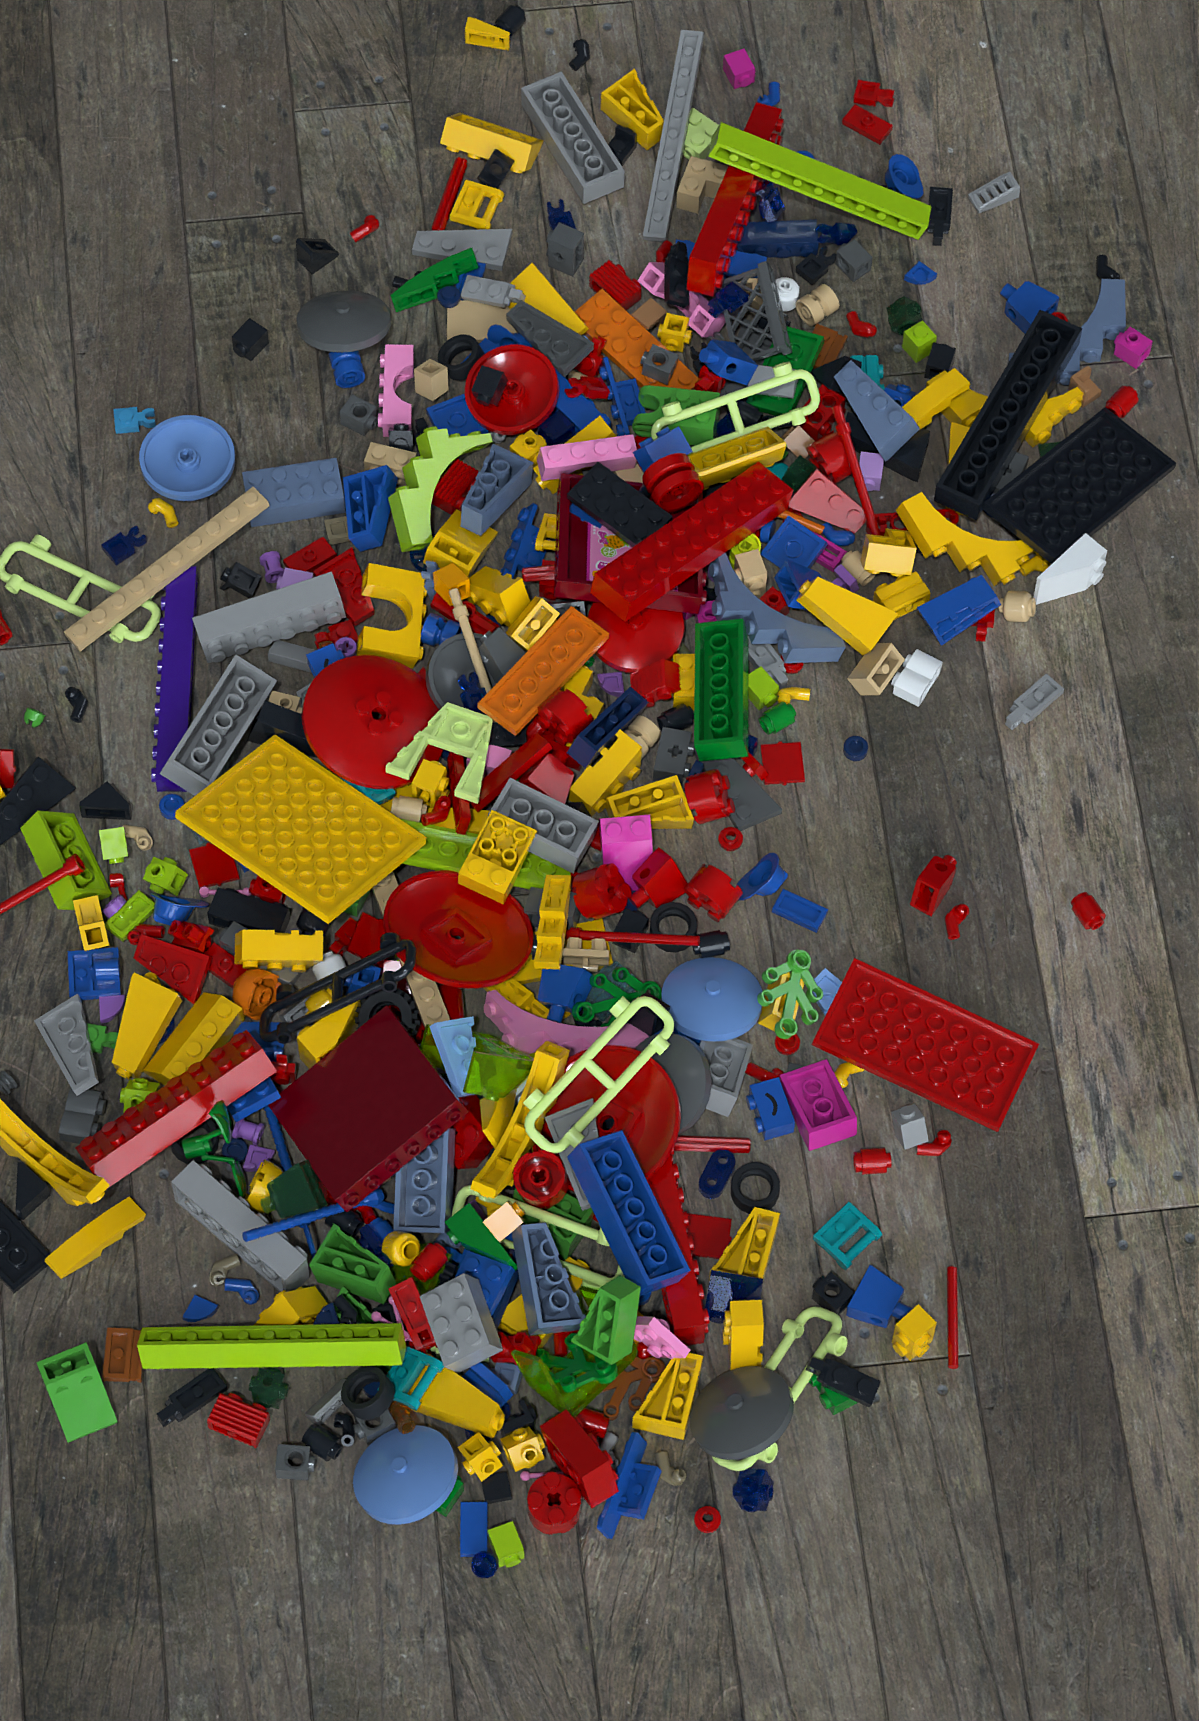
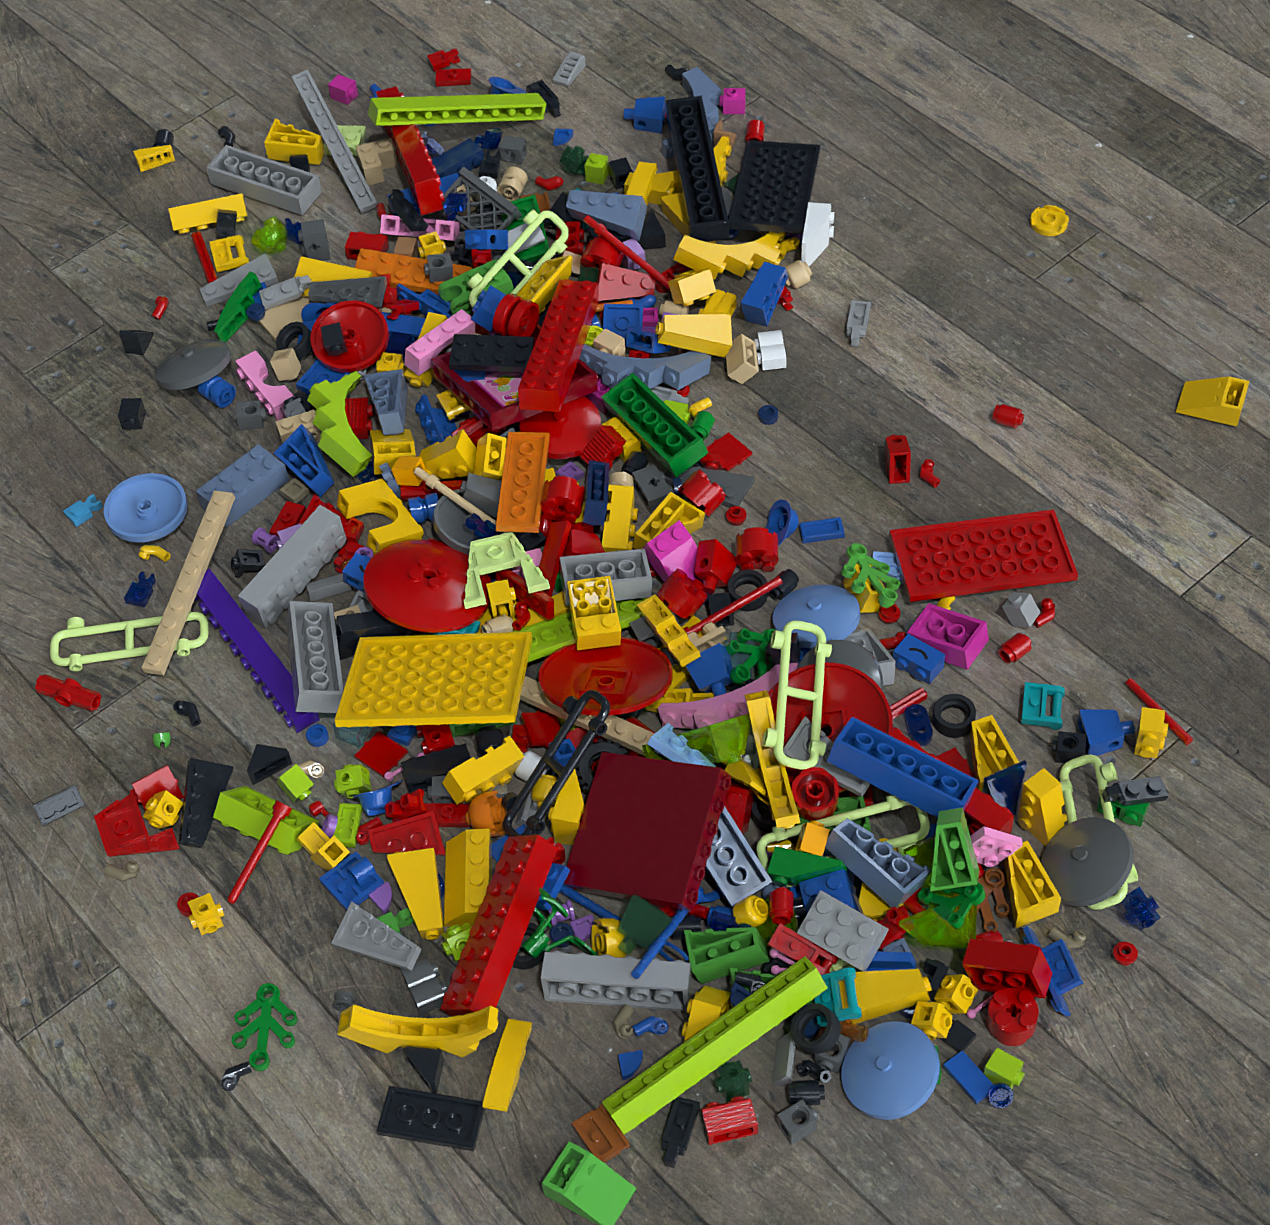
camera: 30 degrees left, 10 degrees down
none -> clear neon green cylinder [251,216,288,254]

